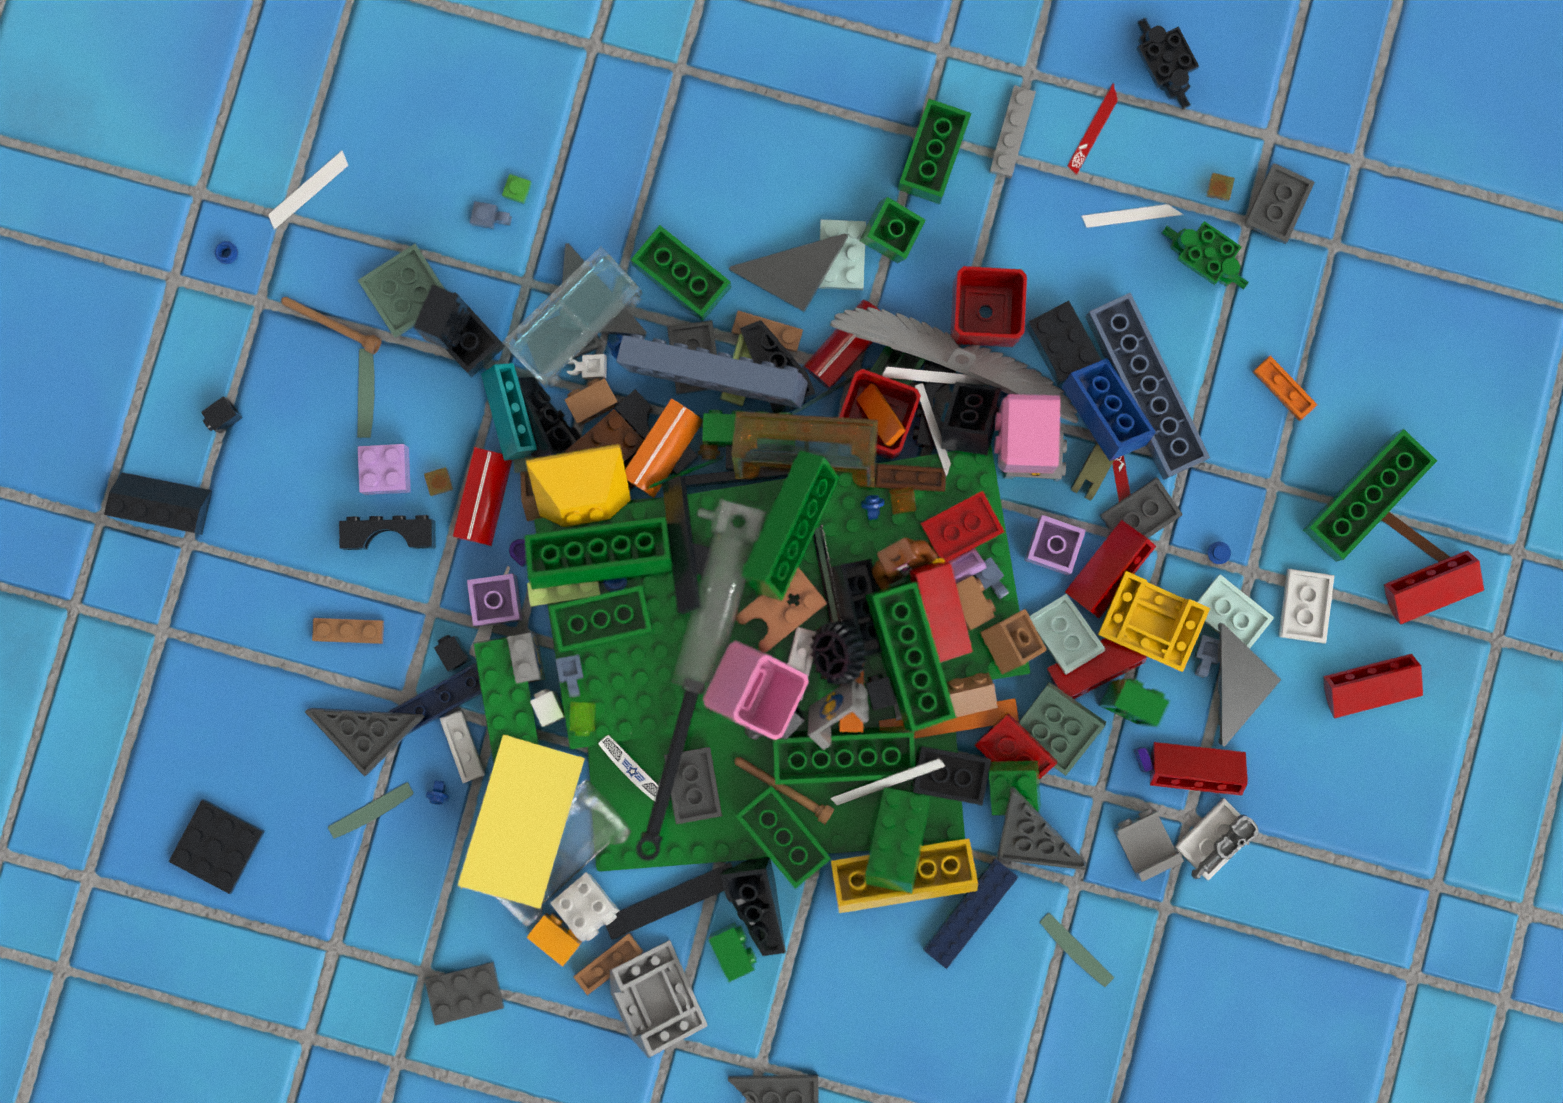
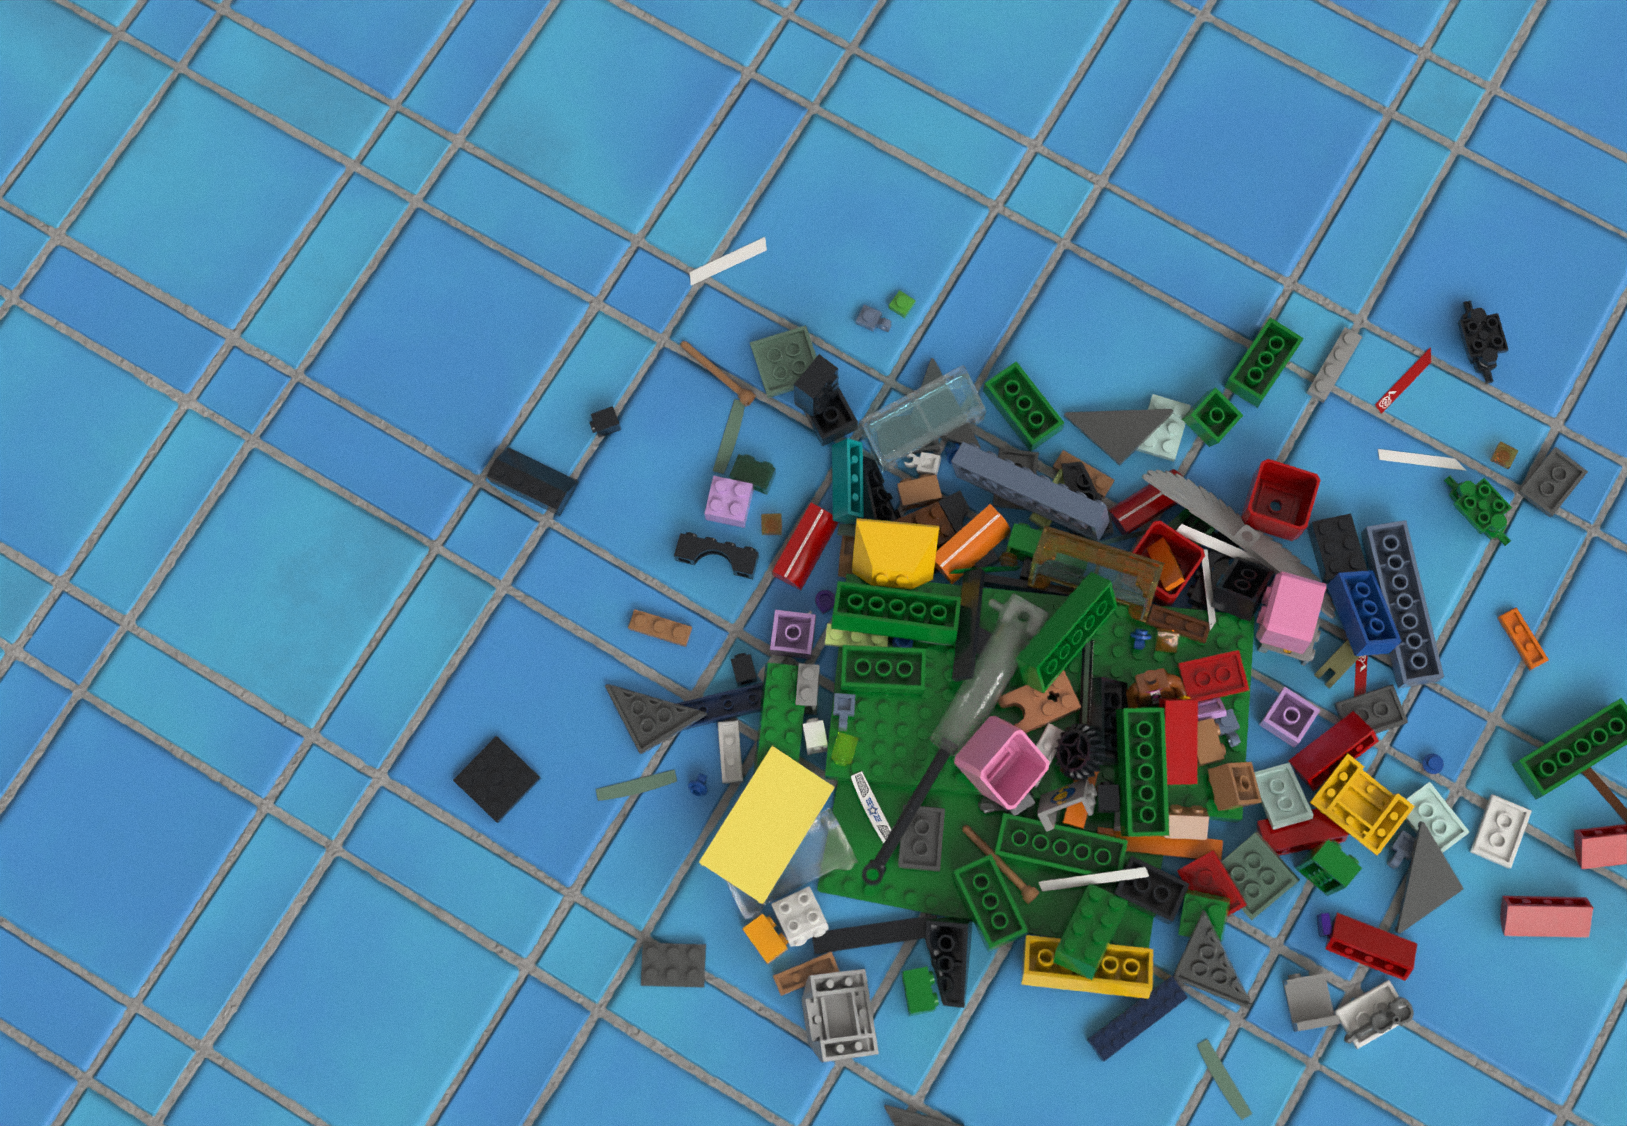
camera: 20 degrees right, 10 degrees down
blue plate [215,241,238,264] -> none
none -> clear green brick [729,454,776,495]

